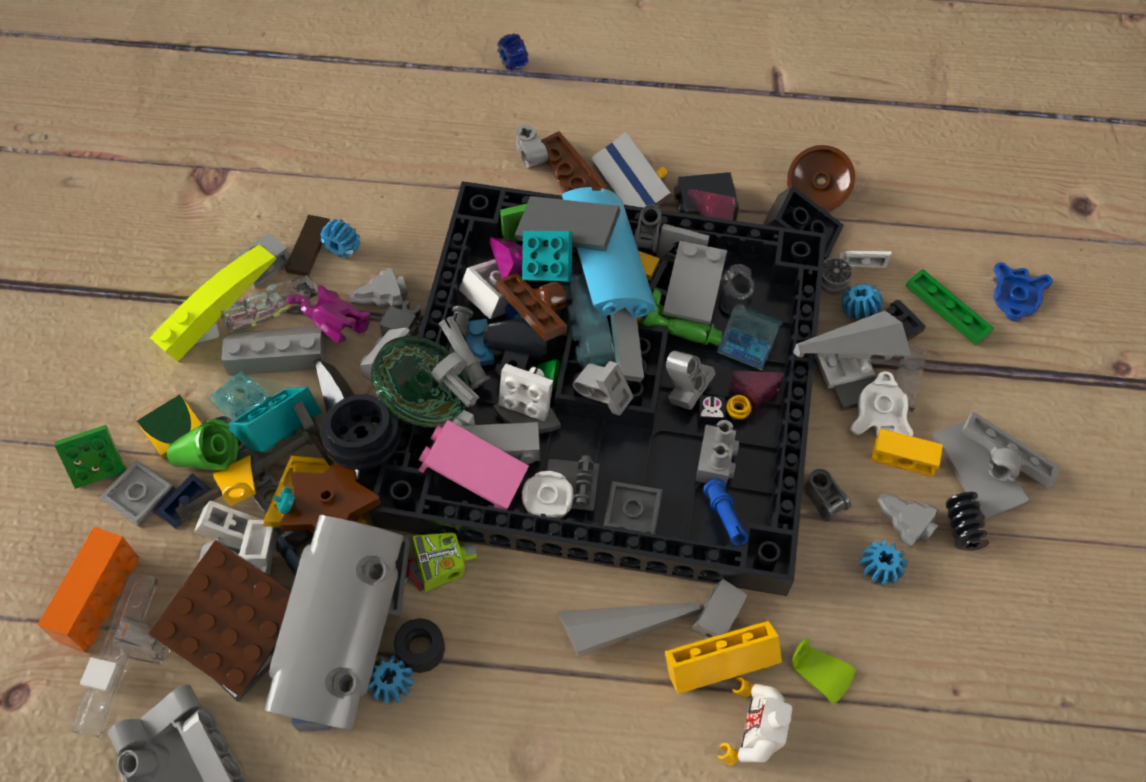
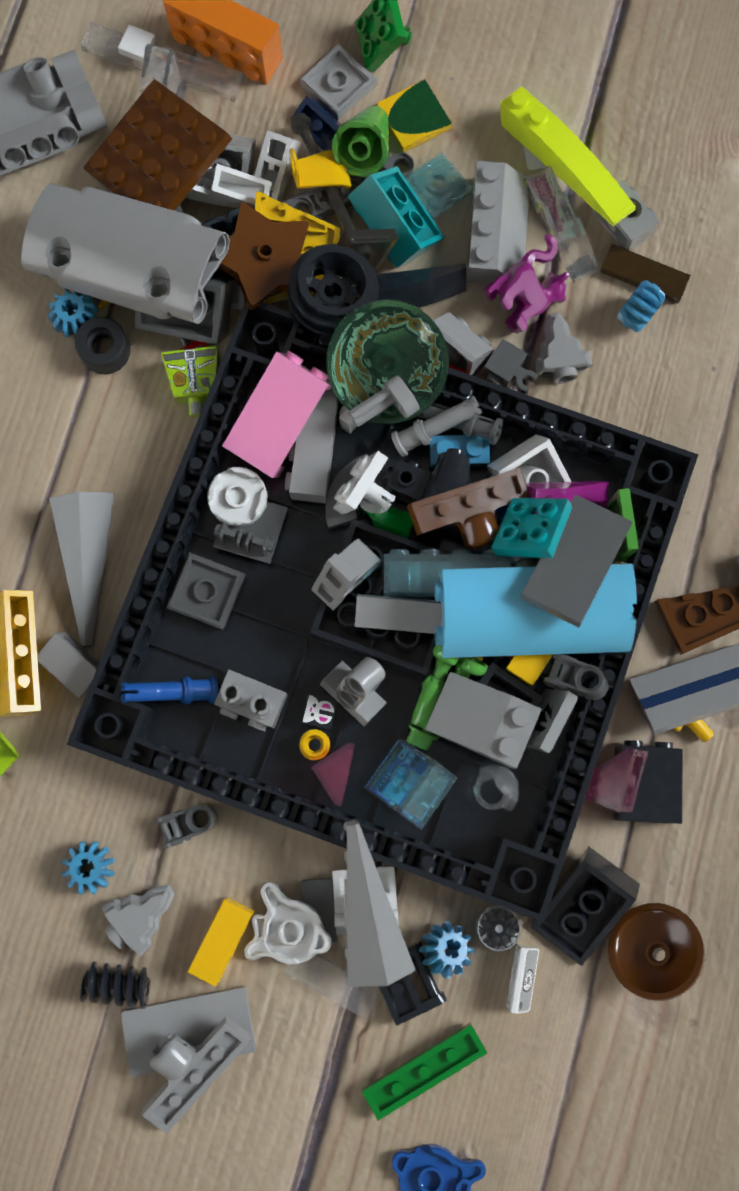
camera: 100 degrees right, 20 degrees up
teal piece [273,487,295,515] -> none

